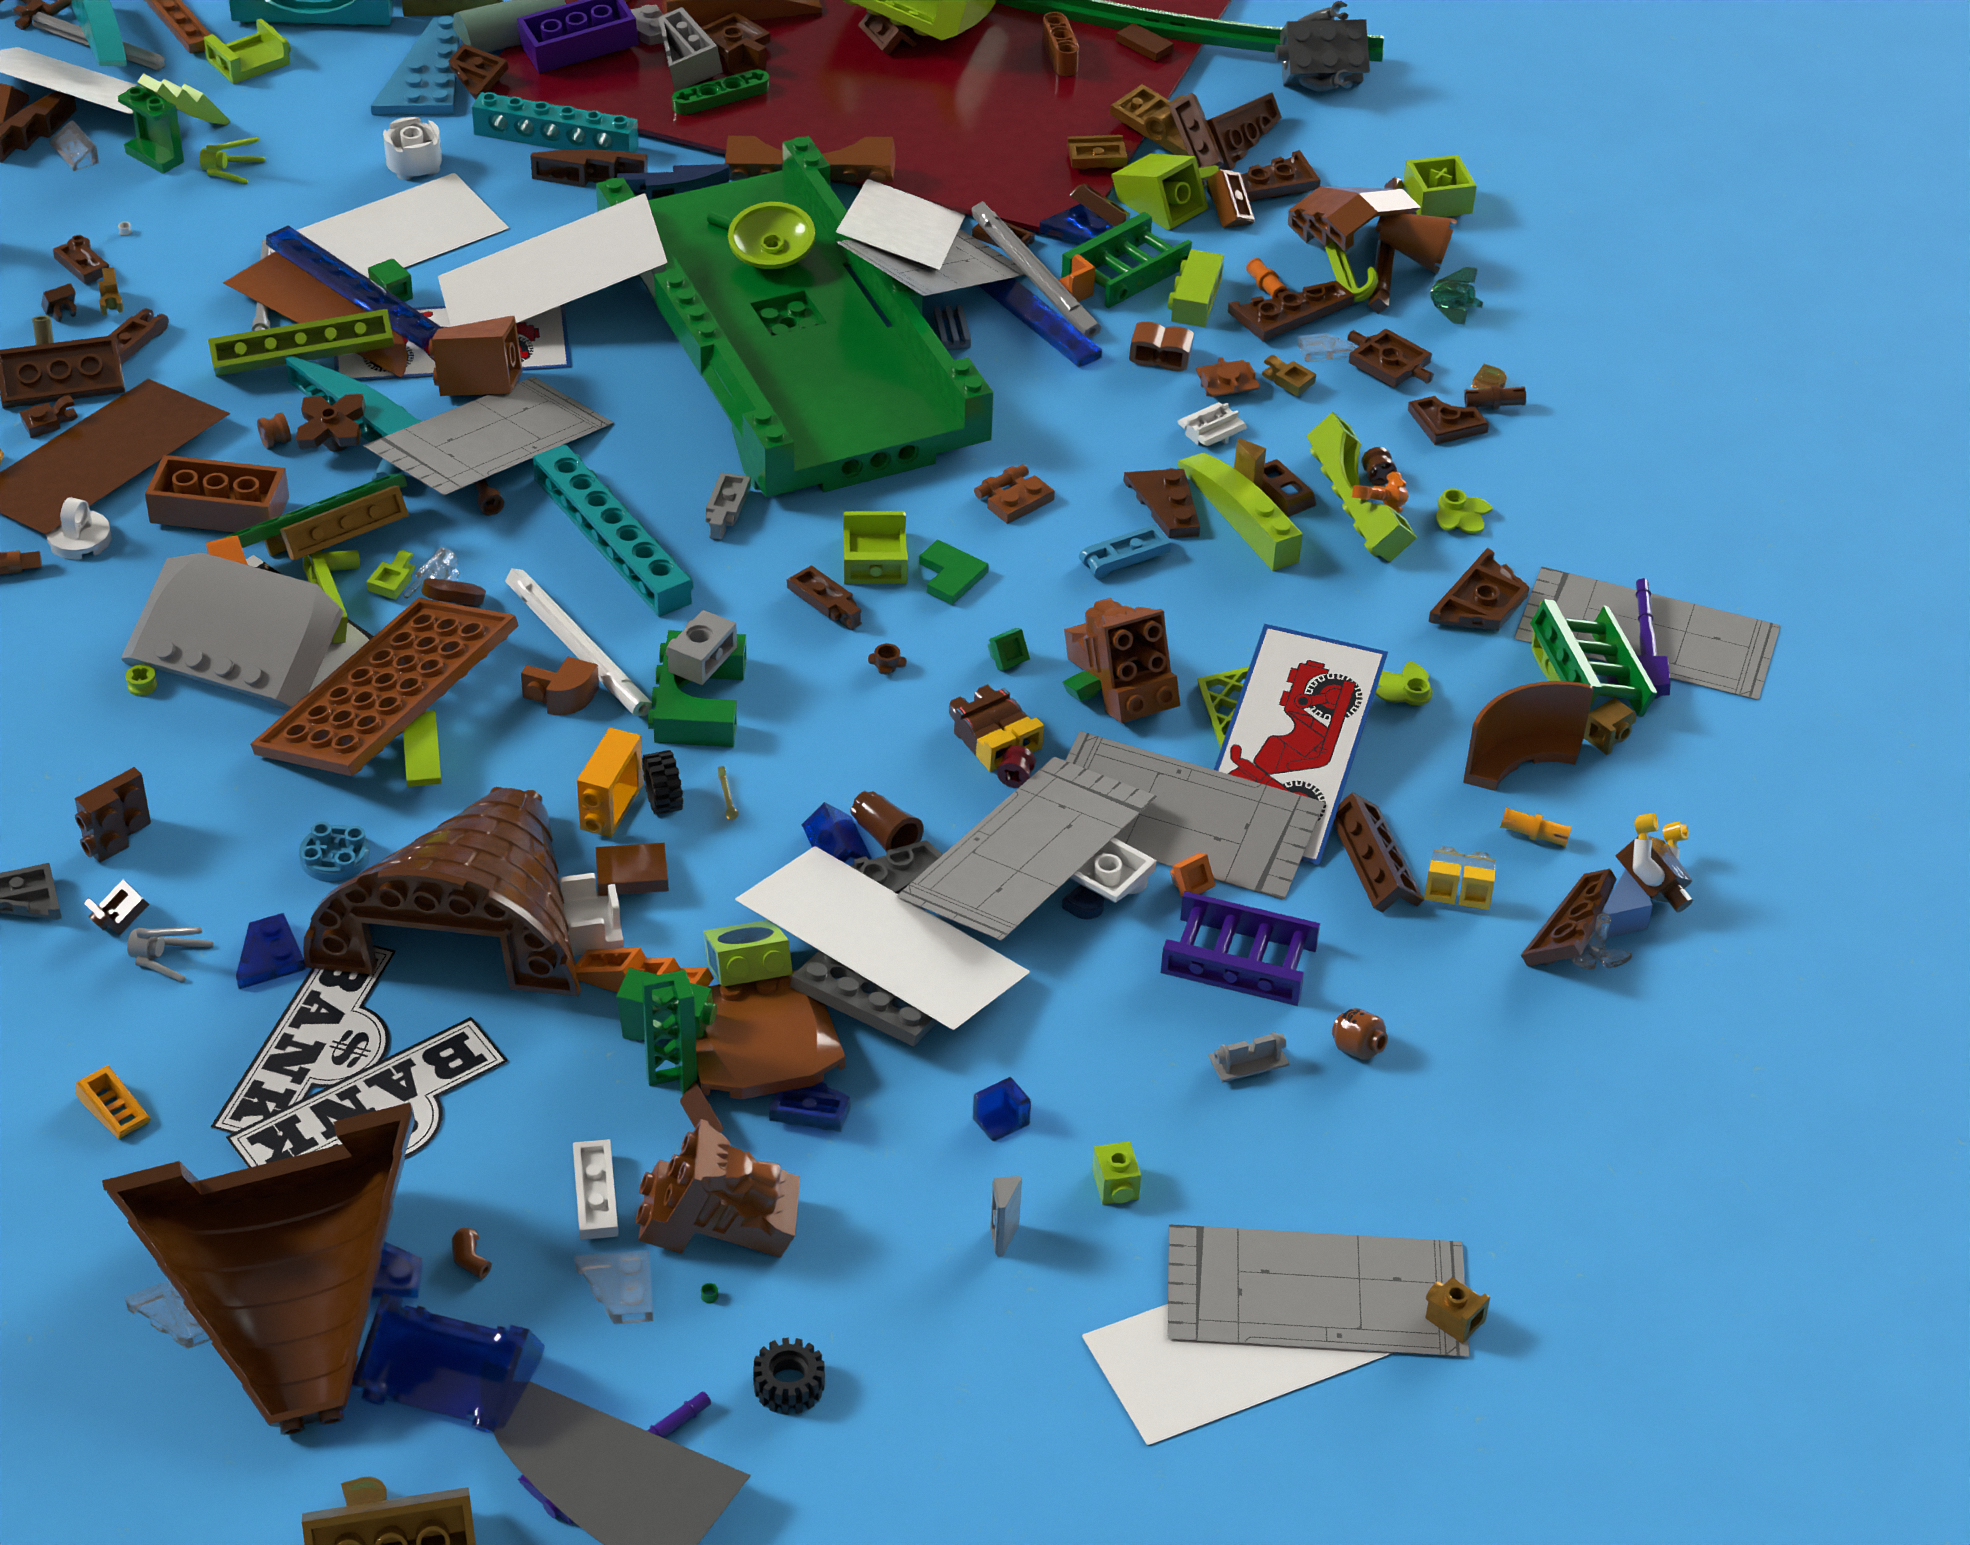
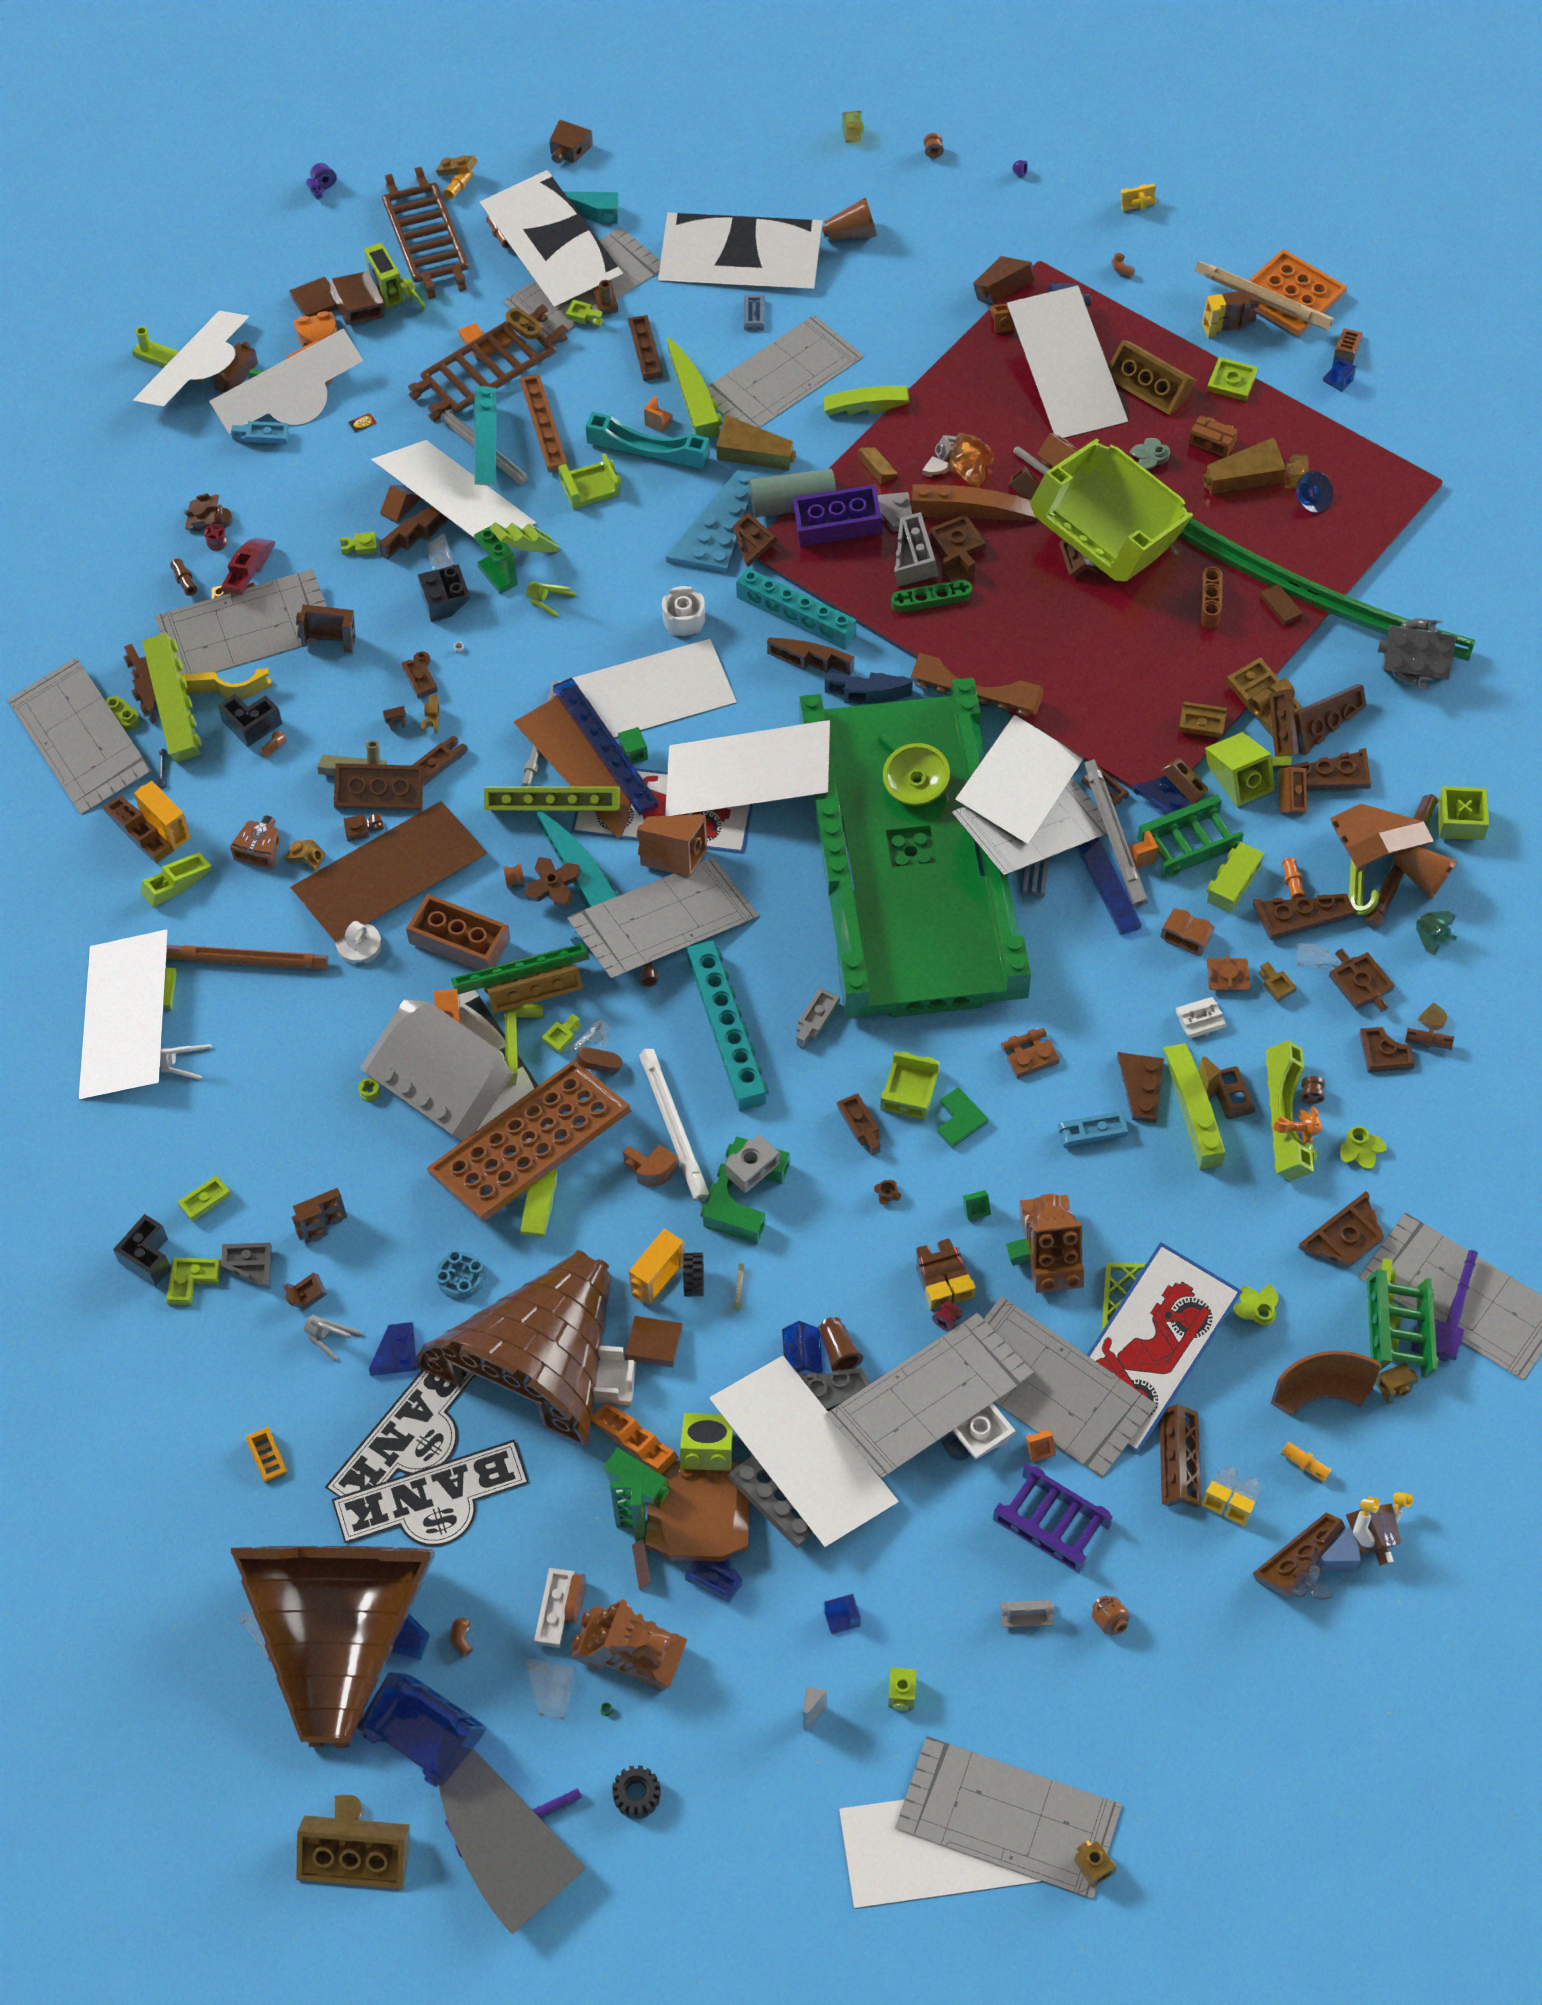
camera: 20 degrees right, 15 degrees up
none -> black slope [418,564,470,622]
none -> dark orange tile [564,1573,586,1624]

